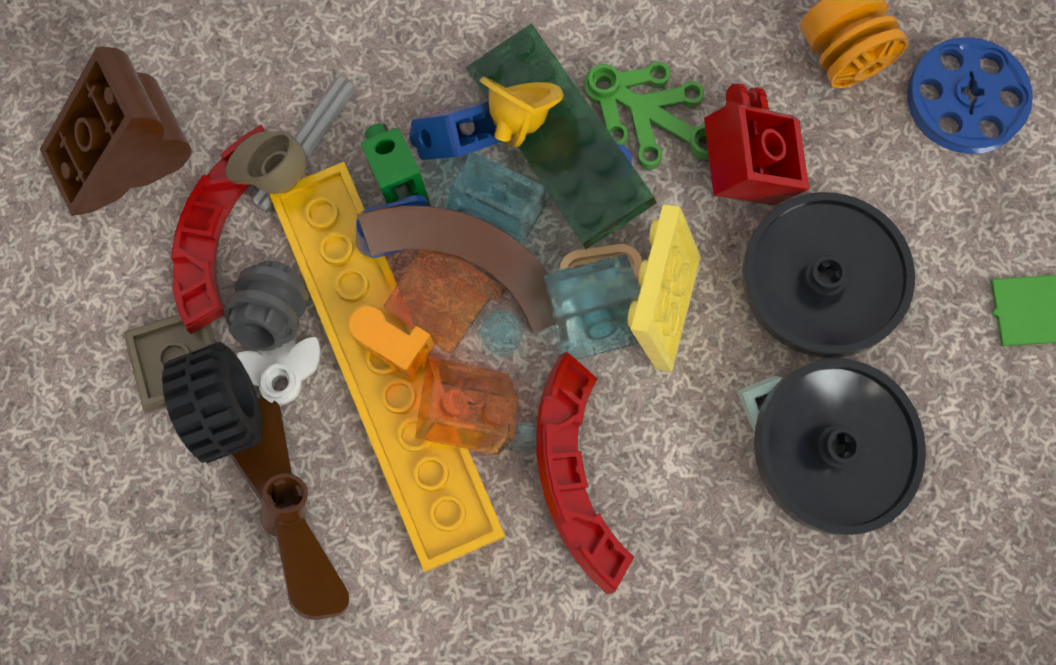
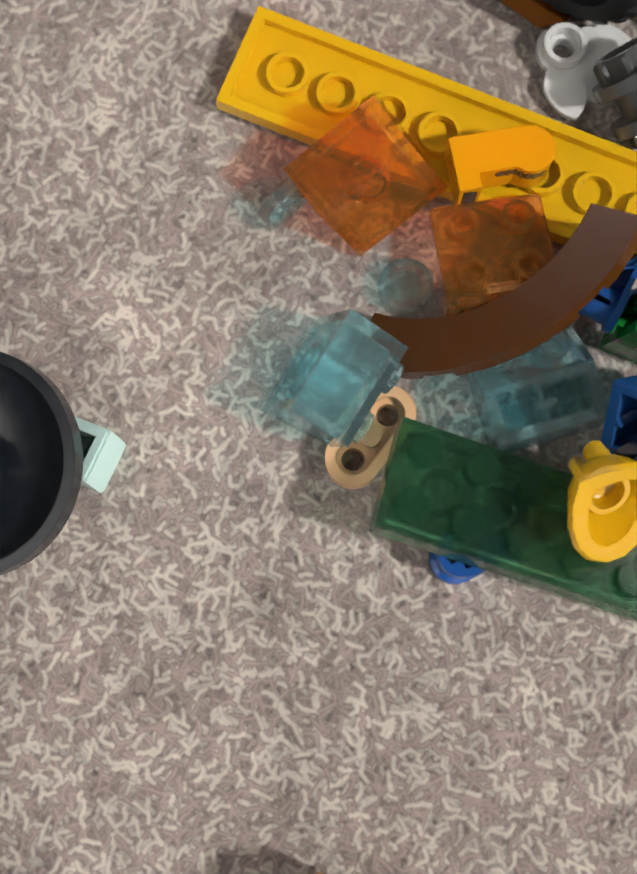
camera: 135 degrees right, 5 degrees up
red tile [536,351,634,594] -> none
bright green plant [584,62,709,170] -> none
light yellow plate [628,204,701,372] -> none
red hinge [704,83,809,205] -> none
black dish [742,192,915,358] -> none

